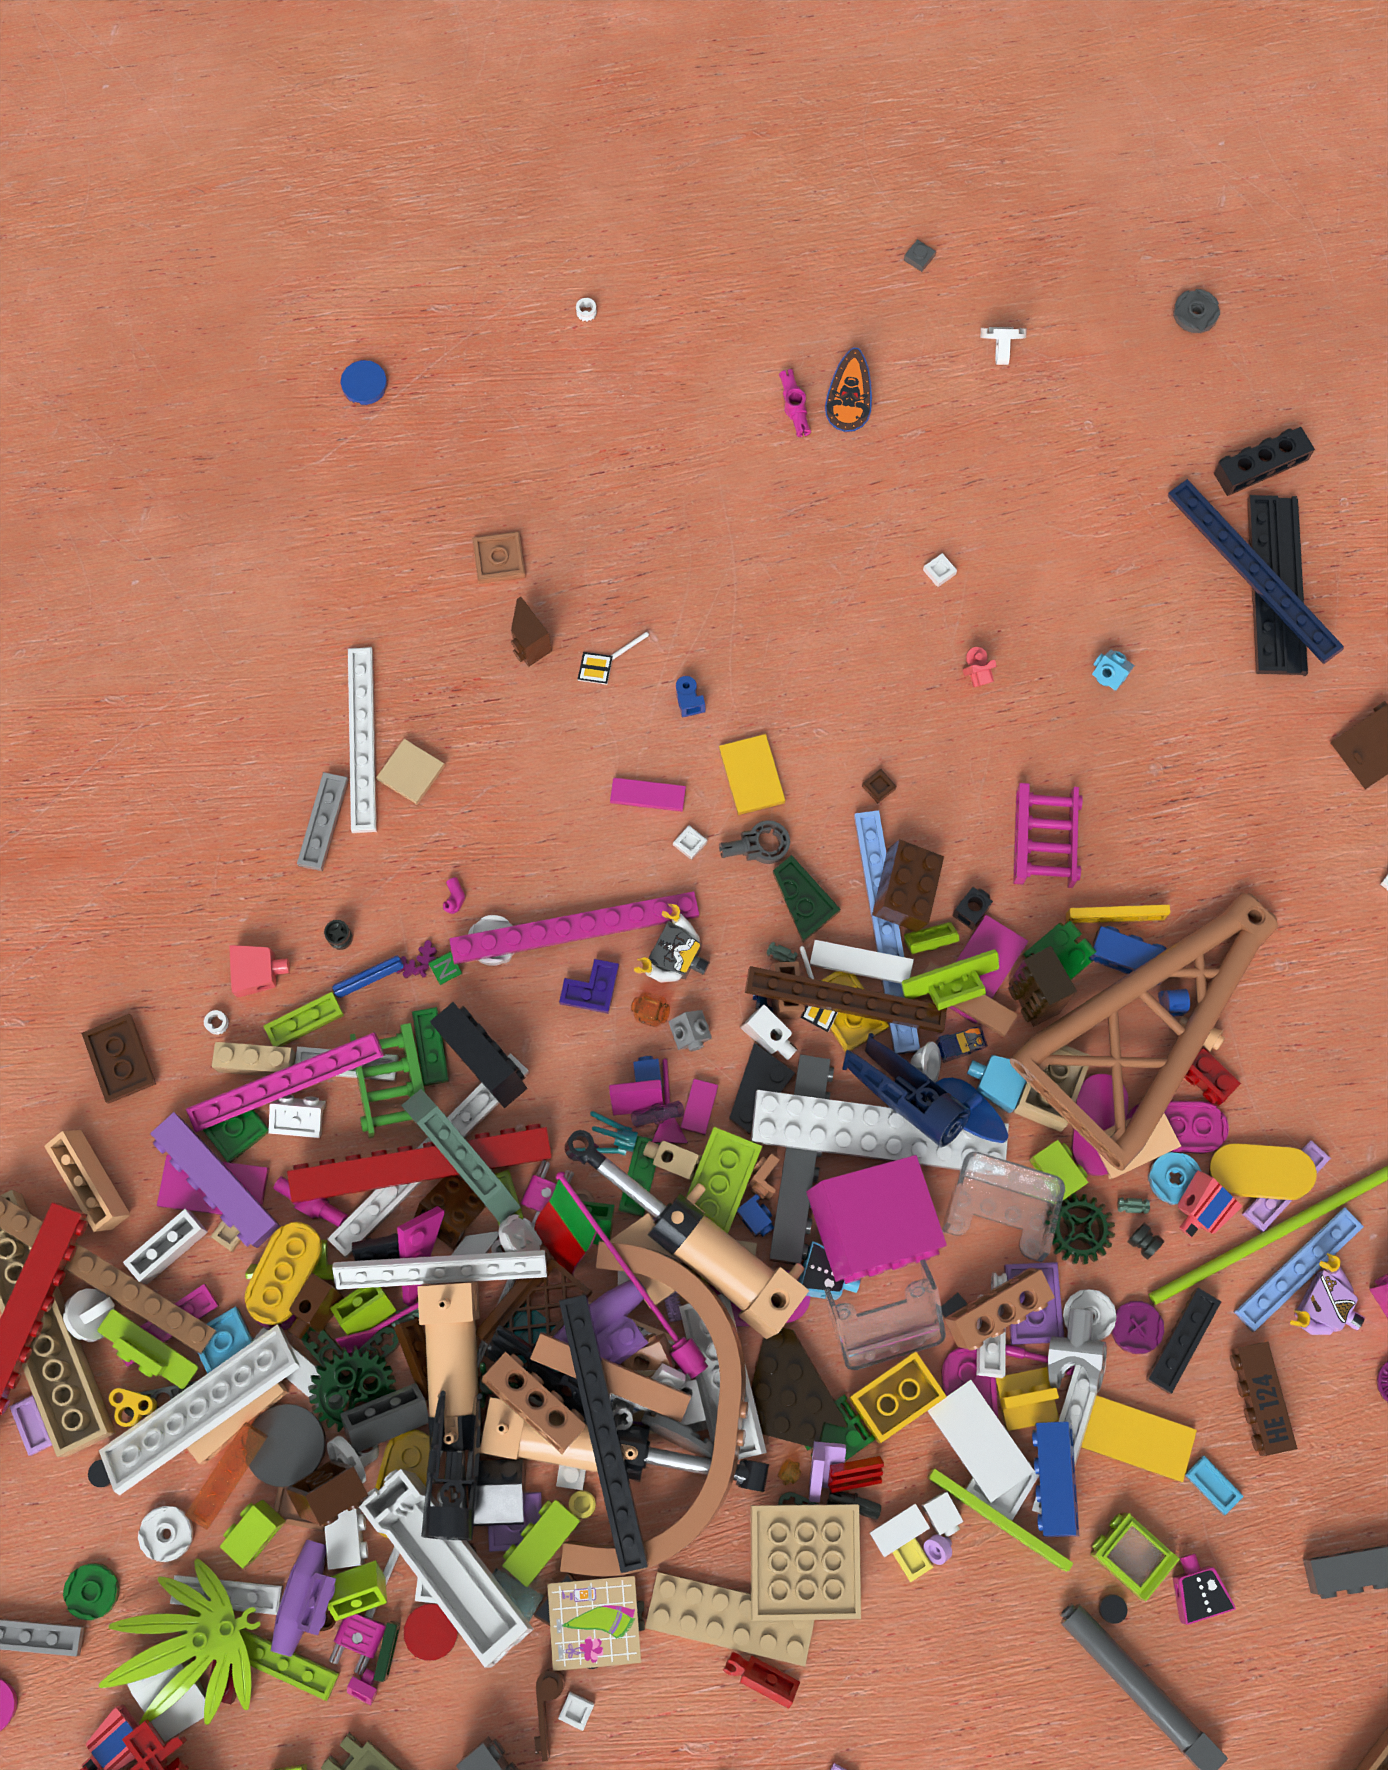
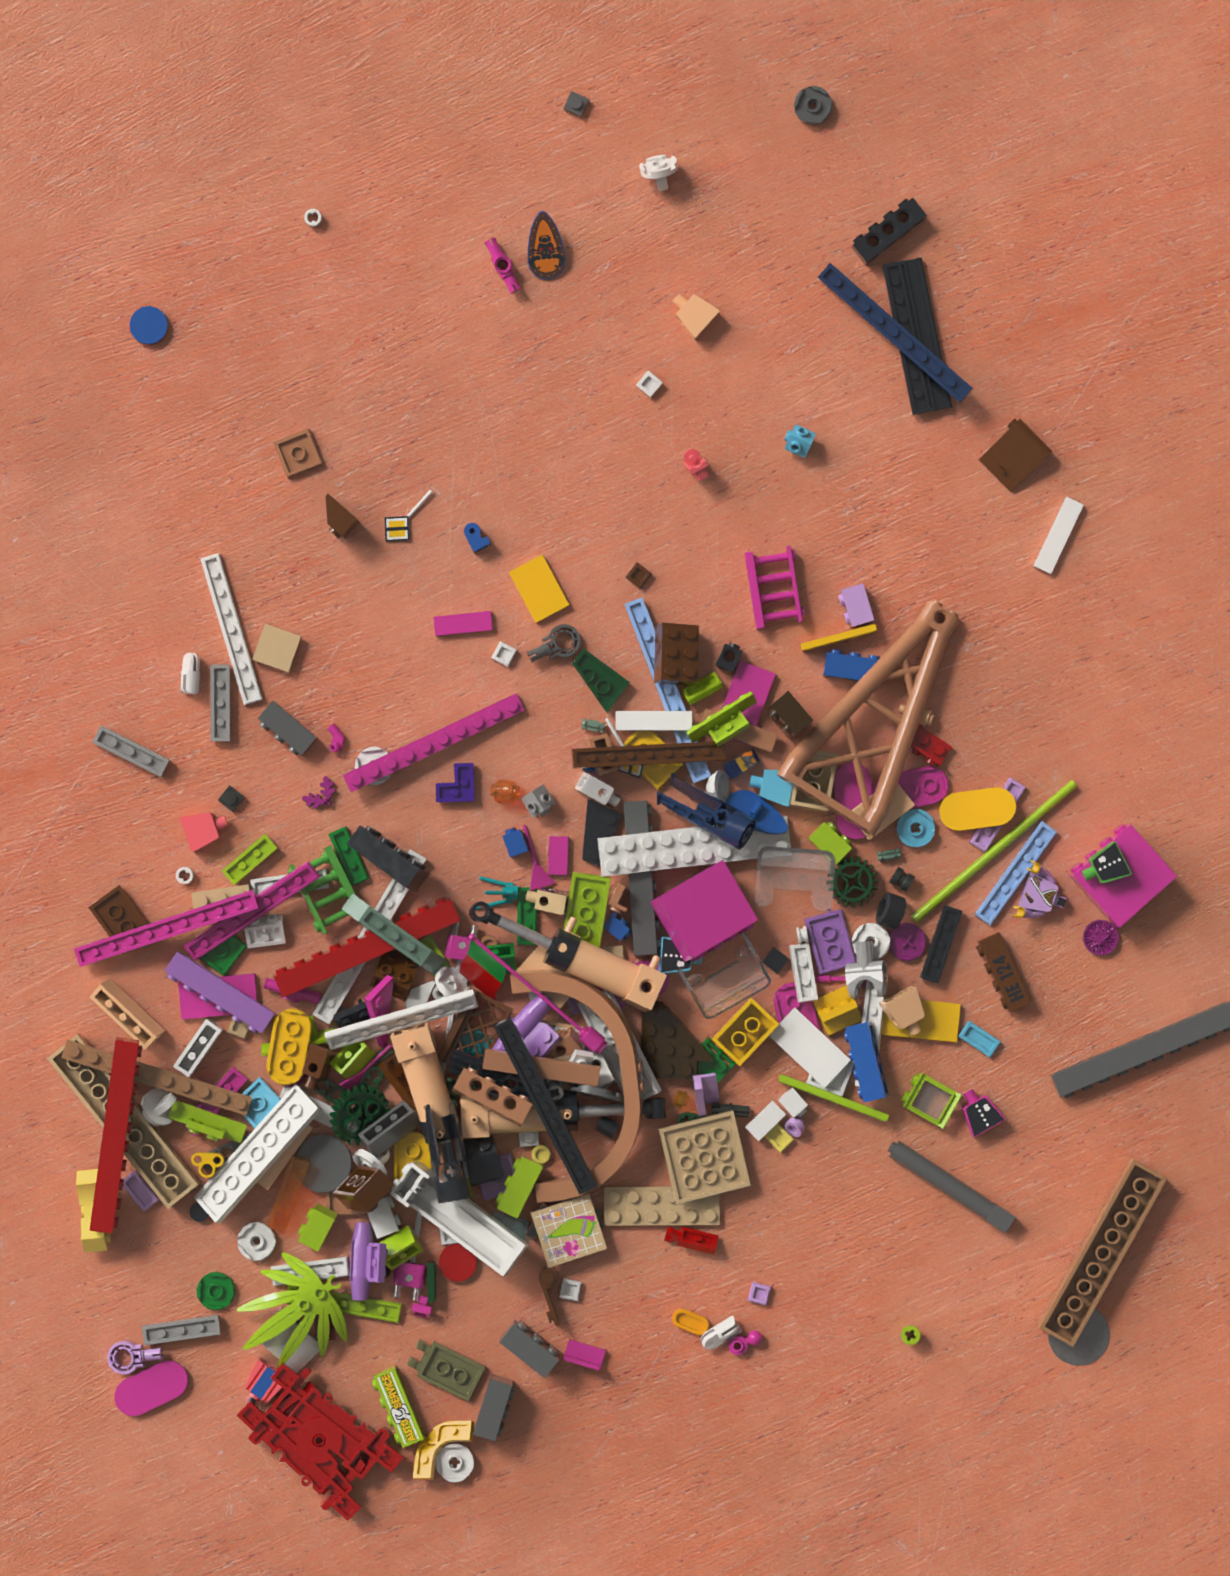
camera: 10 degrees left, 15 degrees up
pearl dark grey wheel [324,920,353,950] -> none
blue axle [332,955,404,998] -> none
green tile [428,951,462,985] -> none
dark pink tile [609,1080,664,1116] -> none
clear purple pin [631,1100,684,1128] -> none
torso [634,904,710,983] -> none
red tile [828,1456,884,1493] -> none
nougat brick [944,1268,1055,1351] -> none
green plate [1023,921,1097,980] -> none
black tile [1098,1594,1128,1624] -> none
blue leg [1158,989,1190,1017] -> none
coral torso [1178,1170,1242,1238] -> none
none -> dark pink plate [74,889,260,967]
none -> light grey gear [92,726,170,777]
none -> white arm [180,652,200,694]
none -> pearl dark grey plate [218,785,245,812]
none -> dark grey brick [258,701,318,756]
none -> black beam [595,1116,619,1139]
none -> light nougat torso [672,293,720,340]
none -> lavender brick [838,584,874,628]
none -> black tyre [876,892,906,930]
none -> light nougat torso [879,986,925,1035]

